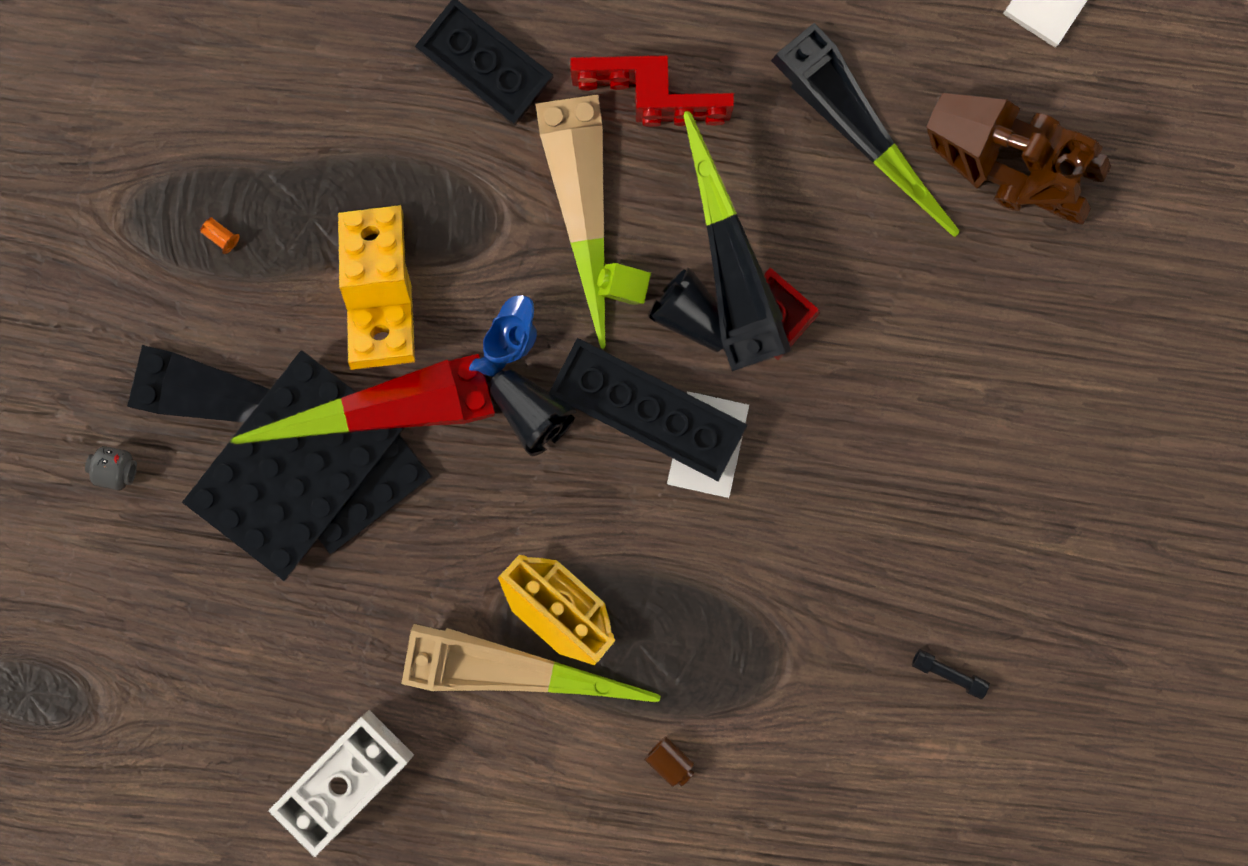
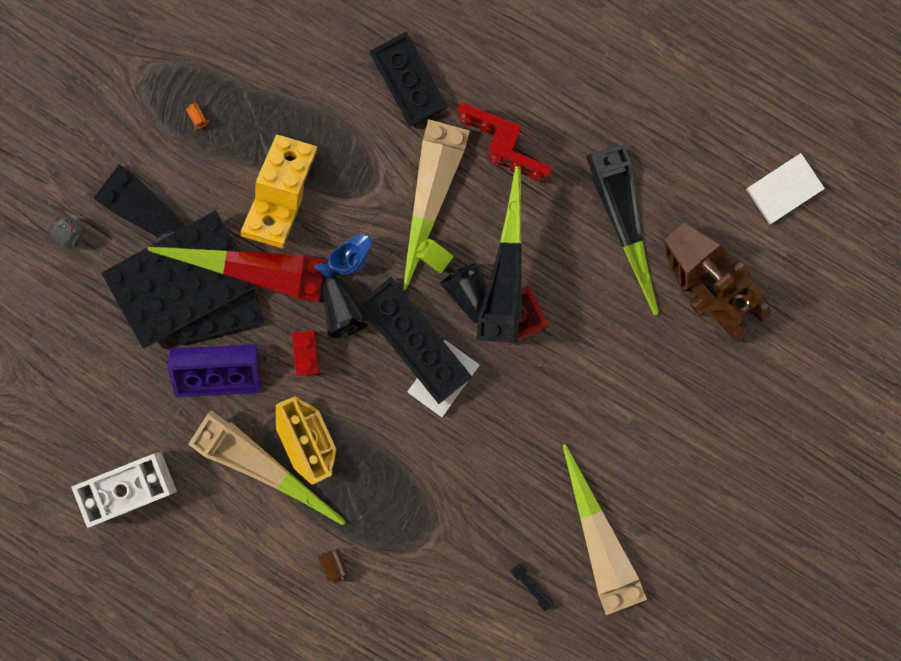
camera: 20 degrees right, 0 degrees up
none -> dark purple slope [167,344,261,397]
none -> red brick [292,330,320,376]
none -> tan plate [563,444,647,615]

